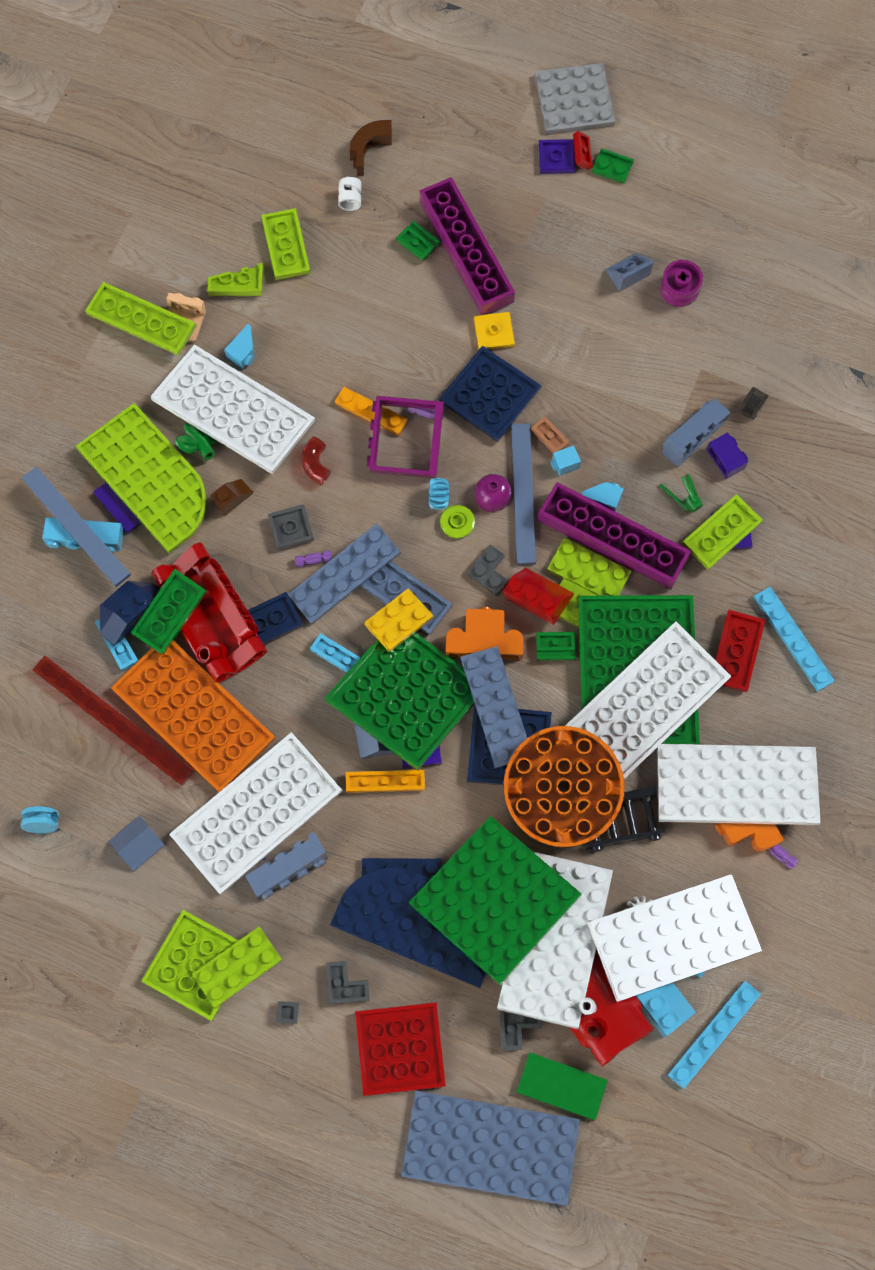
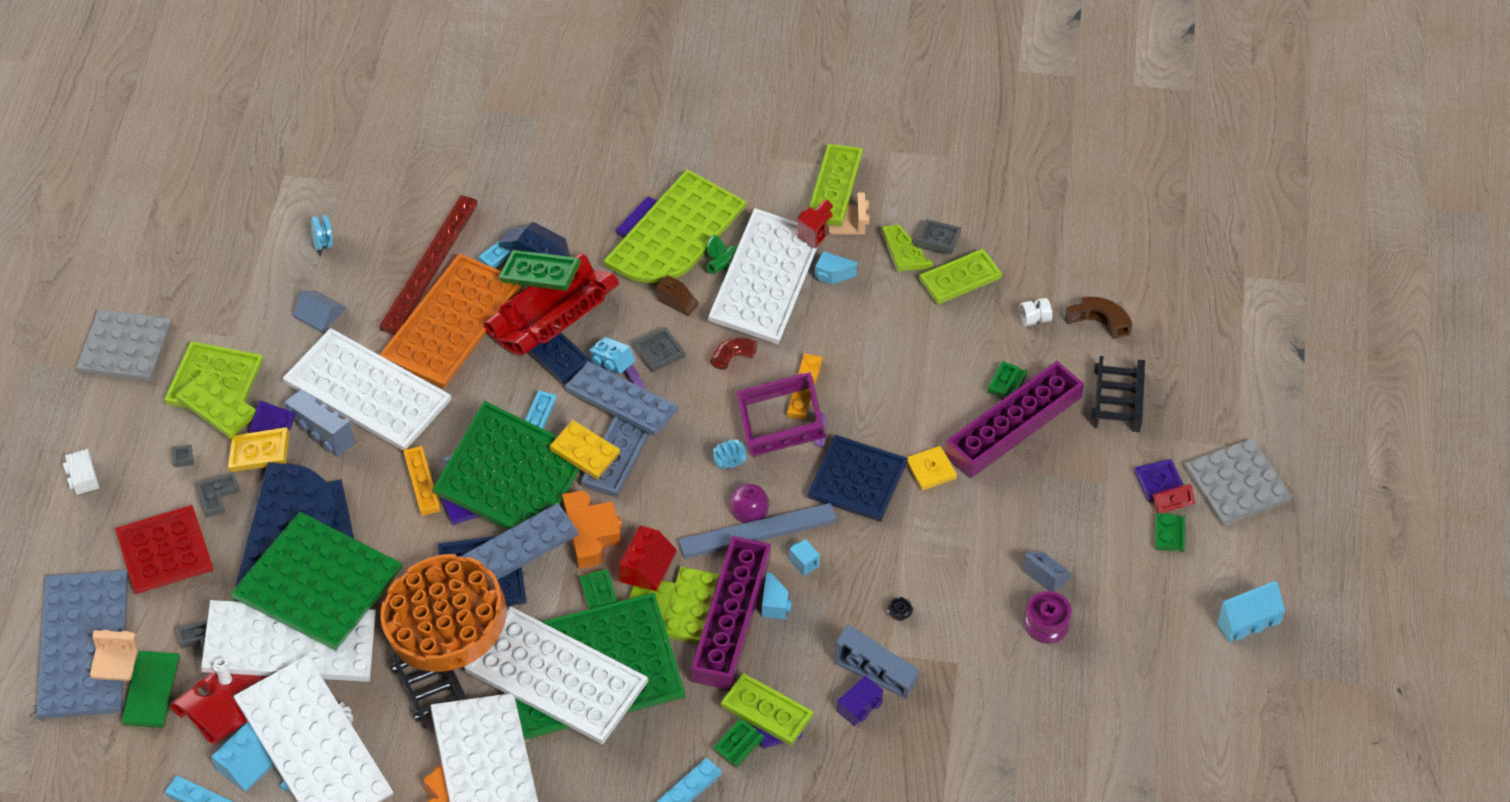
camera: 75 degrees right, 20 degrees down
sand blue tile [22,466,131,587] -> none
medium azure brick [42,517,124,552] -> none
lime wheel [440,505,475,539] -> none
dark grey plate [467,545,508,597] -> none
nougat plate [531,417,570,453] -> none
green plant [659,474,703,513] -> none
red plate [715,609,765,693] -> none
clear smoke brick [739,387,769,420] -> none
none -> white brick [63,449,99,495]
none -> light grey plate [76,309,172,382]
none -> light nougat bracket [90,630,139,681]
none -> yellow plate [228,428,290,472]
none -> dark purple tile [249,400,296,433]
none -> medium azure brick [589,337,635,374]
none -> green plate [713,718,764,768]
none -> red brick [797,199,833,249]
none -> black plate [888,597,913,621]
none -> dark grey plate [917,219,962,255]
none -> black fence [1091,356,1145,432]
none -> medium azure slope [1217,581,1285,642]

